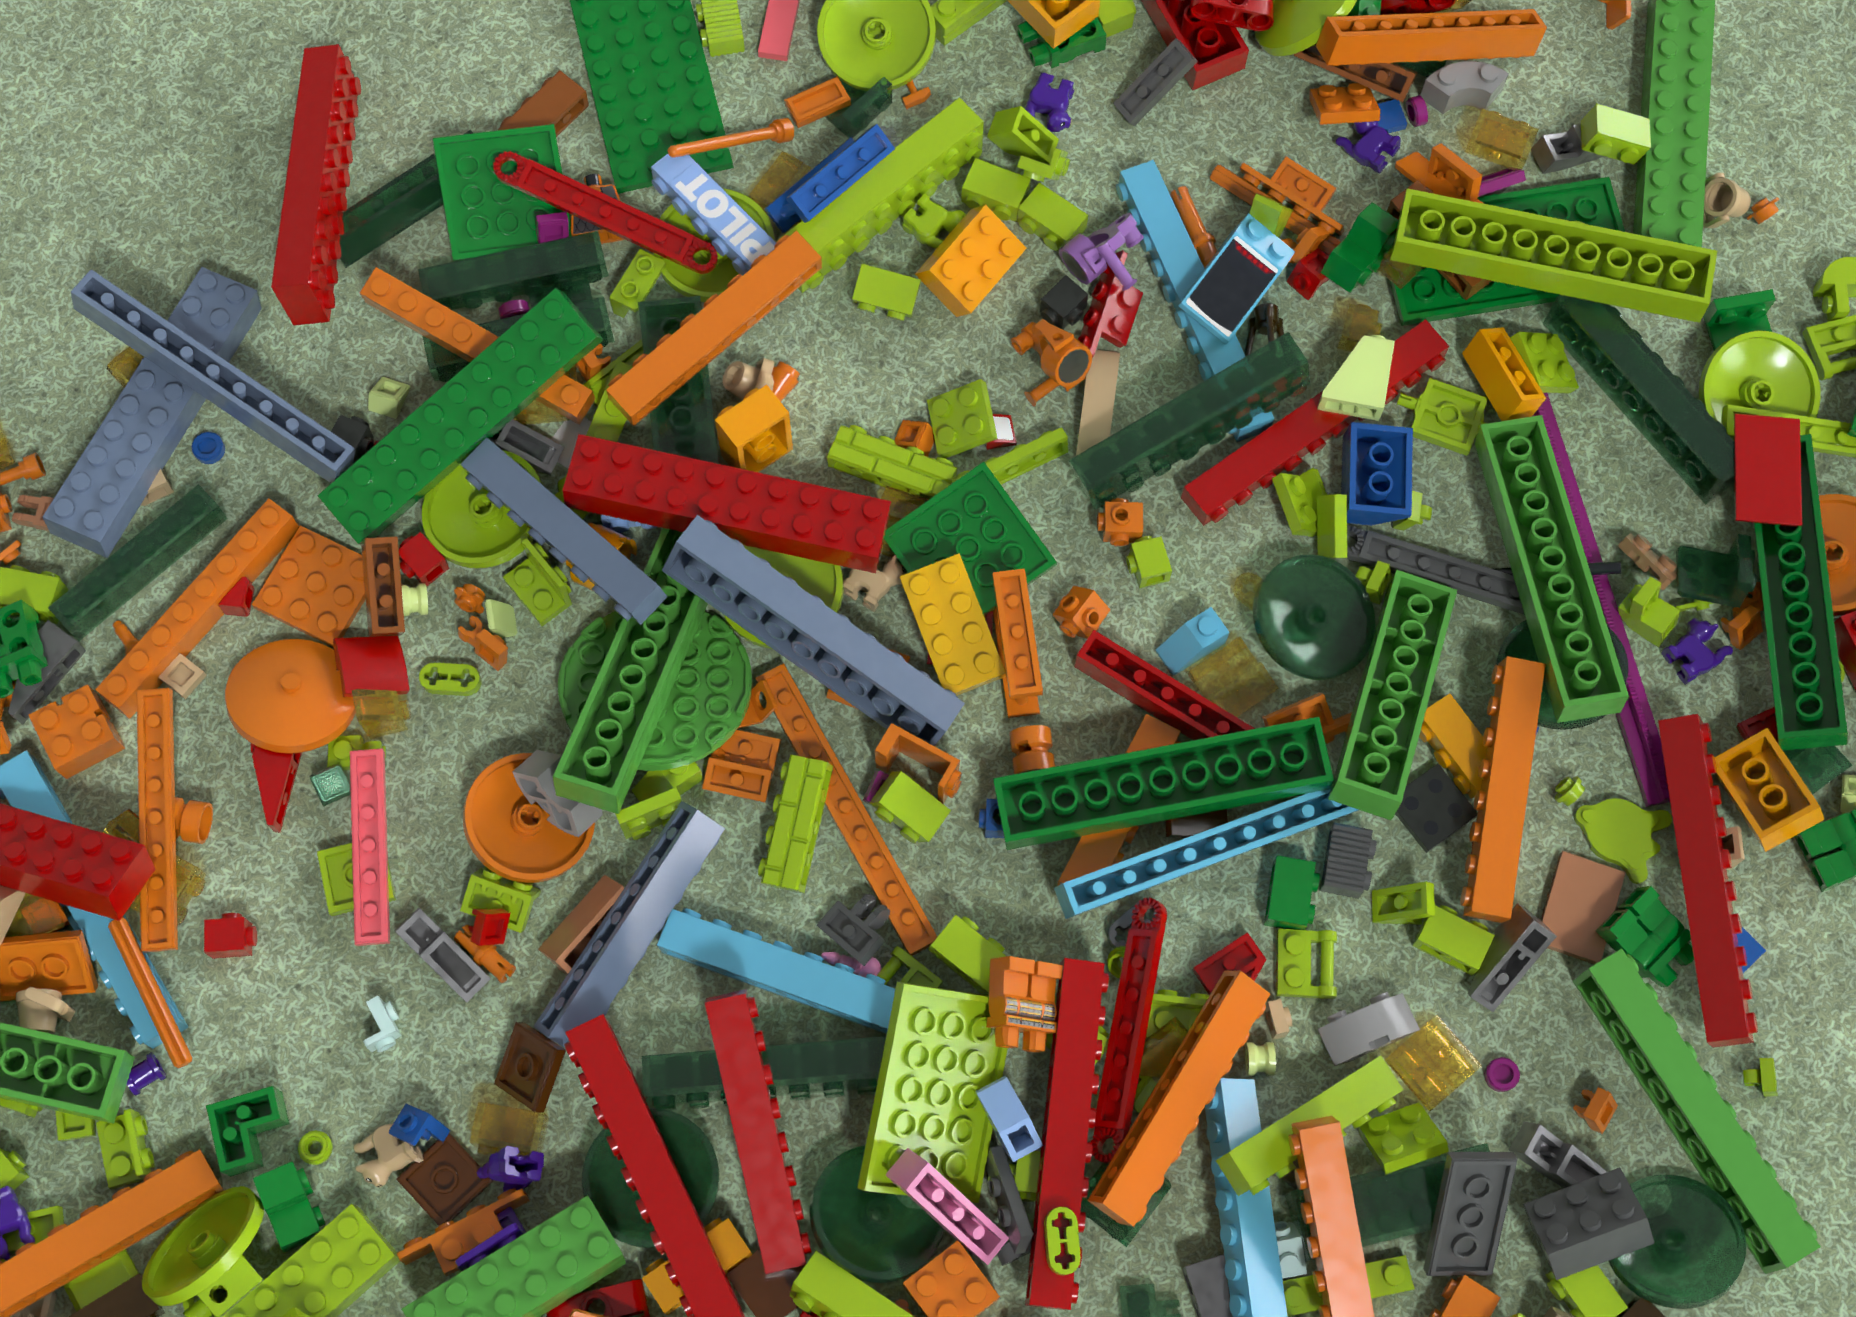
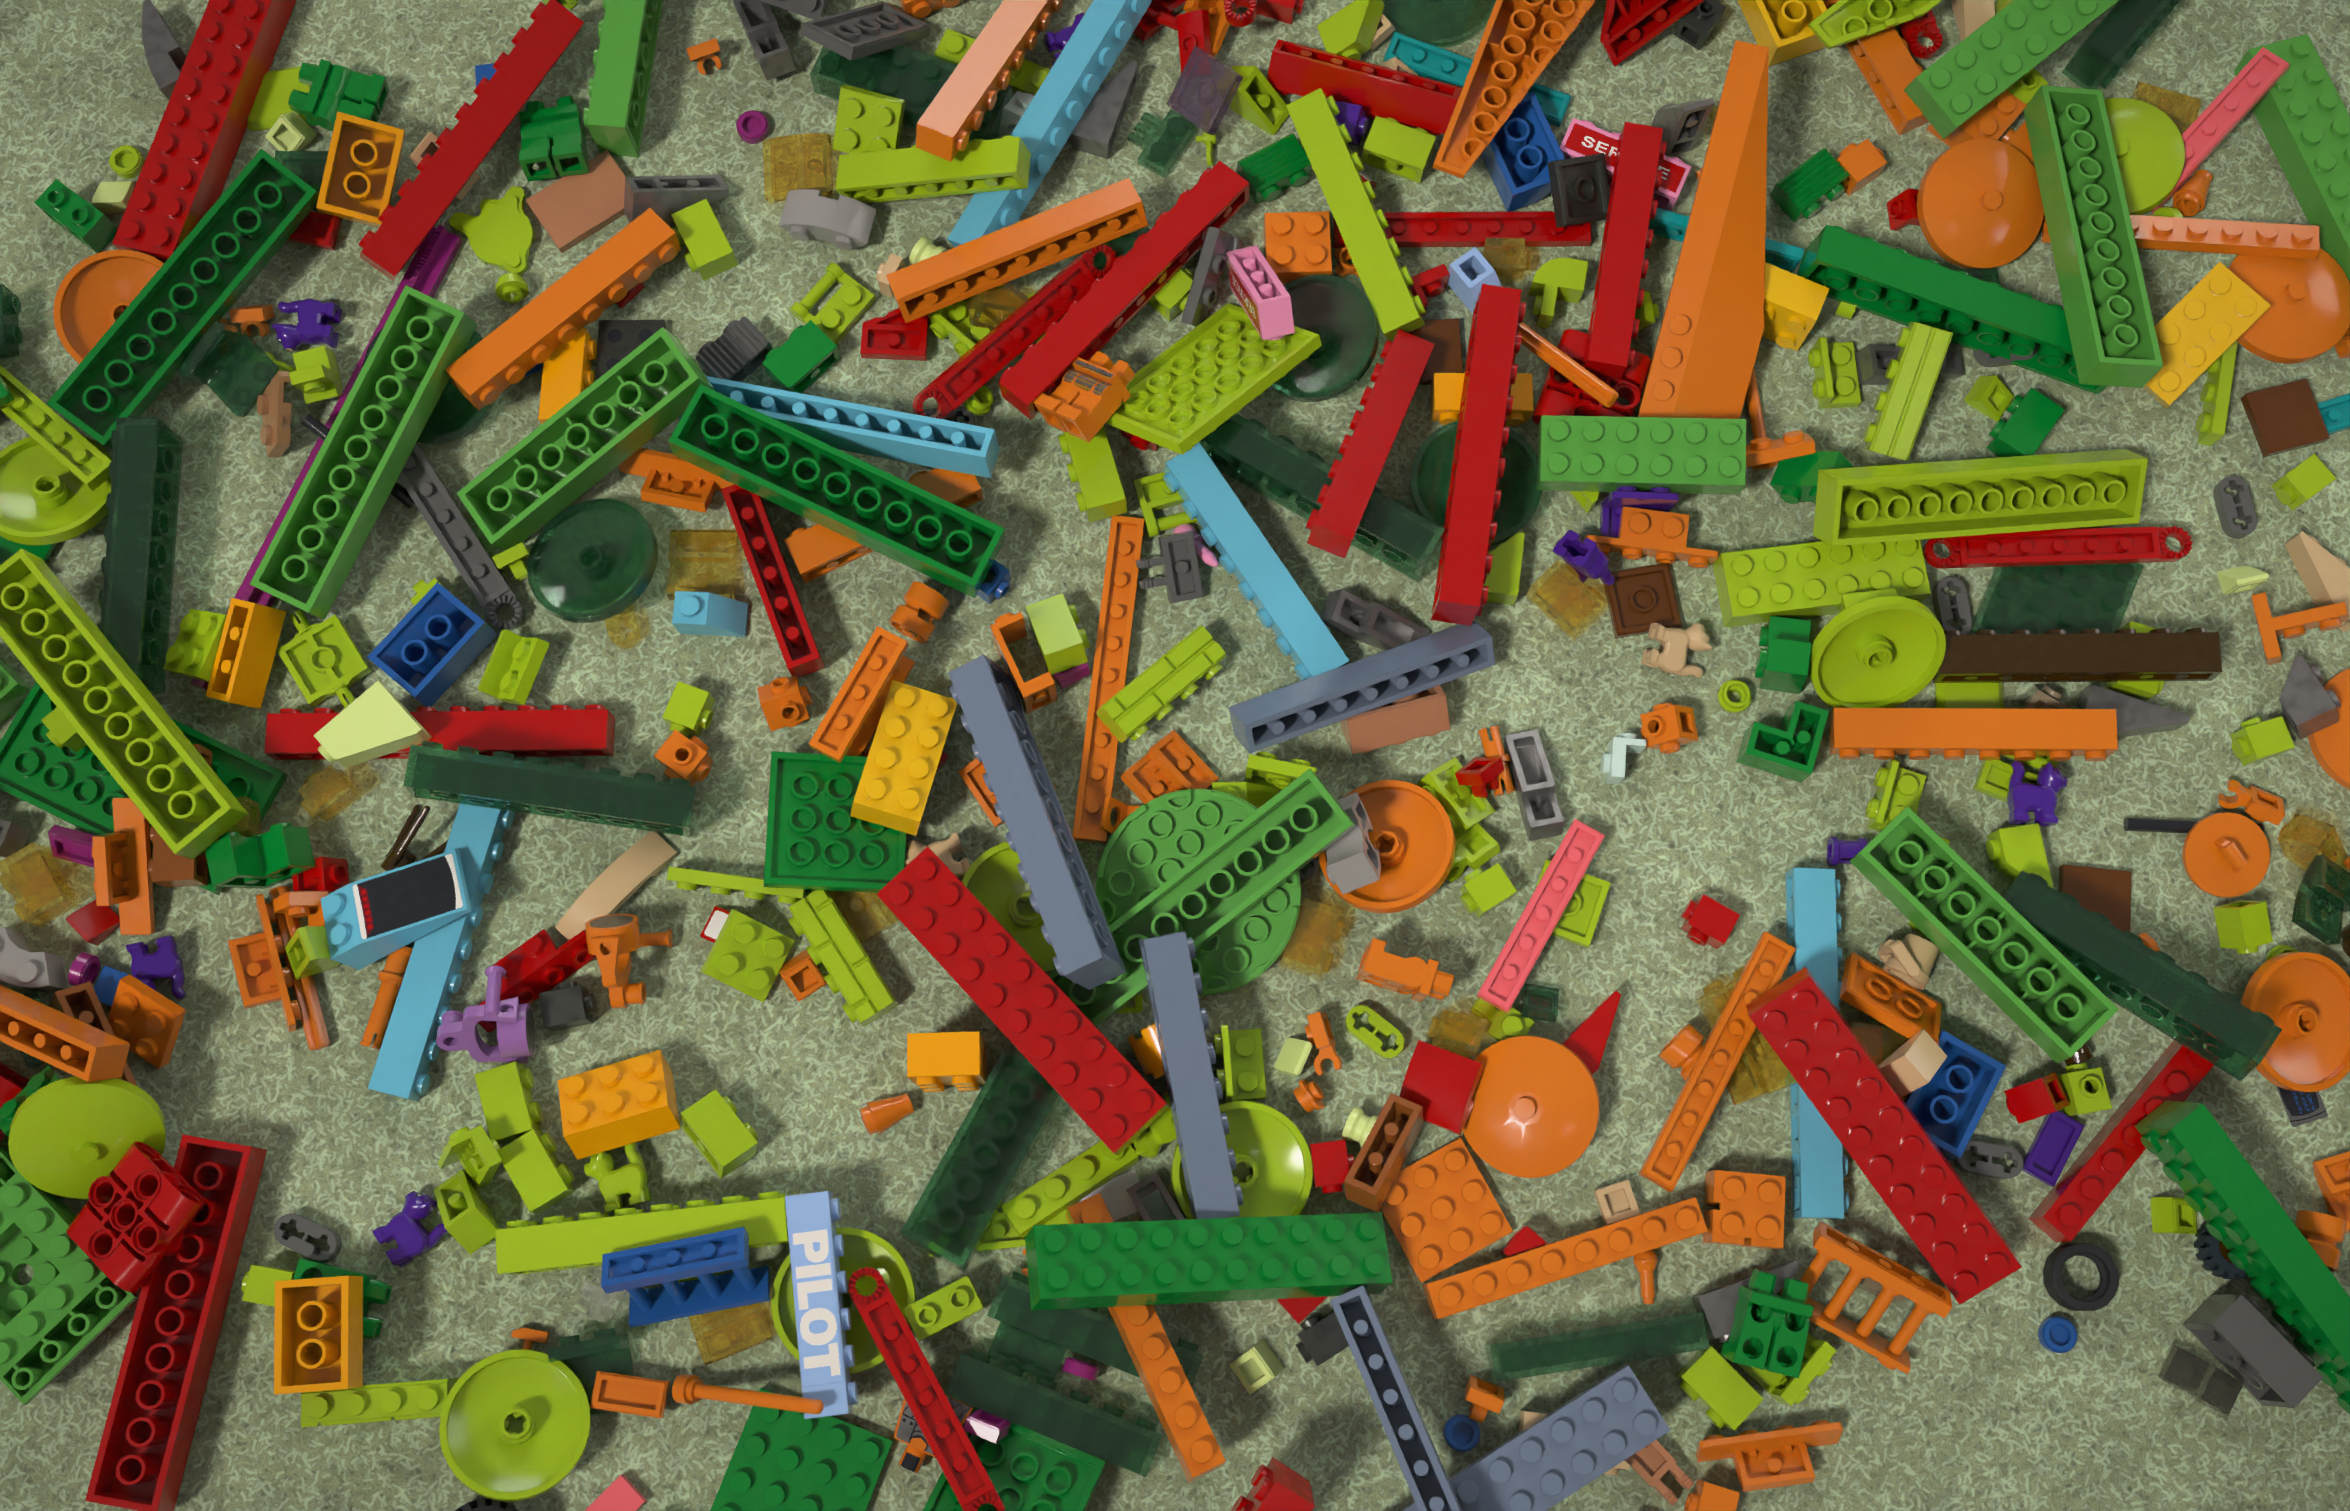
camera: 145 degrees left, 5 degrees up
orange axle [108,917,193,1068] -> none
blue bracket [389,1103,451,1146] -> none
reddish brown tile [494,1022,566,1113] -> none
orange brick [606,230,822,426] -> none
tan piece [722,358,774,401] -> none
light blue slope [975,1076,1043,1162] -> none
lime beam [1044,1207,1081,1275] -> none
flat silver plate [1113,38,1198,126] -> none
lime slope [1317,494,1347,559] -> none
lime slope [1372,881,1435,925] -> none
red piece [1734,413,1802,526] -> none
none -> red slope [66,899,120,946]
none -> dark grey beam [273,1213,342,1261]
none -> clear yellow brick [1279,897,1345,980]
none -> flat silver slope [1320,589,1430,651]
none -> orange hips [1356,938,1454,1002]
none -> lime plate [1446,824,1501,883]
none -> lime brick [1460,863,1517,918]
none -> orange tile [1465,1375,1505,1423]
none -> lime slope [1483,532,1525,605]
none -> orange brick [1640,703,1698,754]

